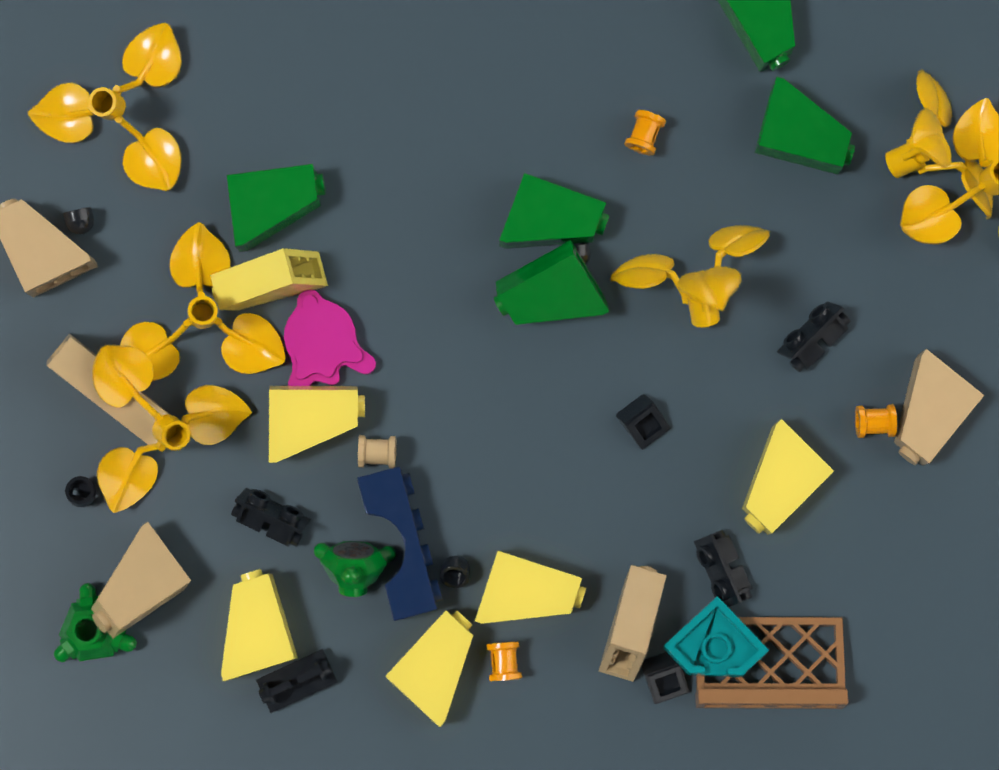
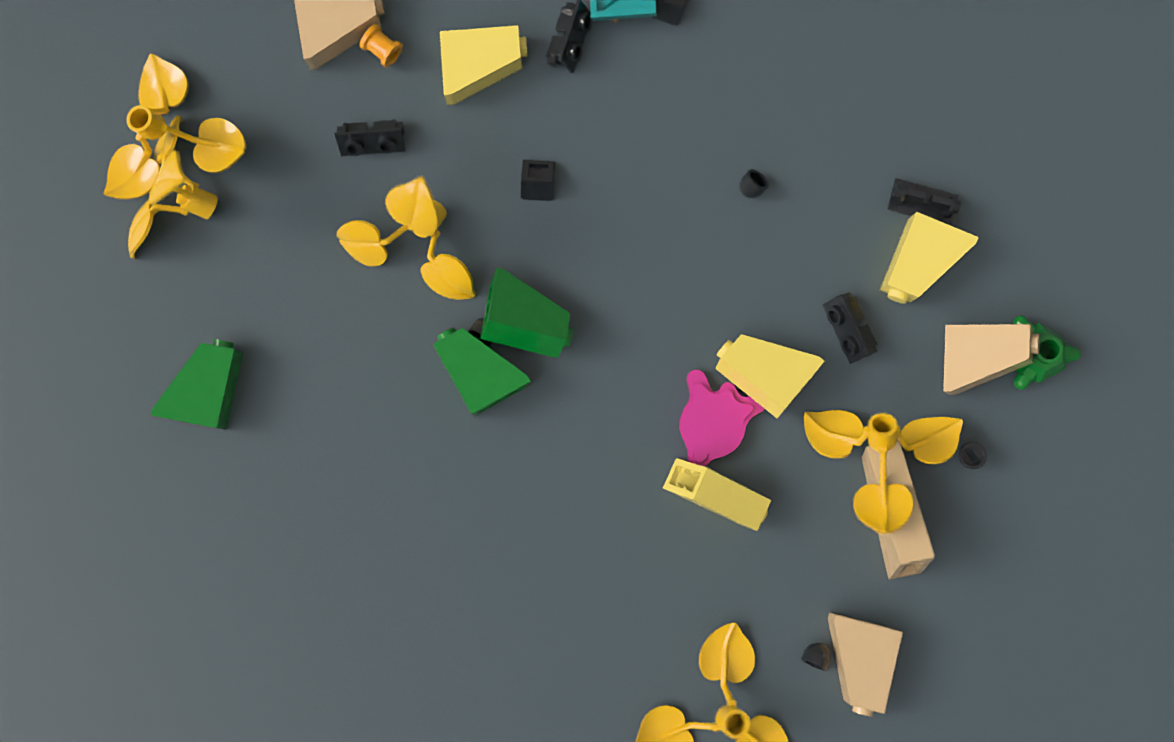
camera: 145 degrees left, 0 degrees up
yellow plant [120,222,285,381] -> none
green slope [227,164,326,252] -> none
green rock [314,541,396,597] -> none
dark blue arch [357,466,443,621] -> none
tan bush [358,435,396,469] -> none
light yellow slope [385,610,474,727] -> none
light yellow slope [475,551,586,624] -> none
light orange bush [486,641,522,681] -> none
tan slope [599,565,667,682] -> none
light orange bush [624,110,666,156] -> none
green slope [755,77,855,175] -> none

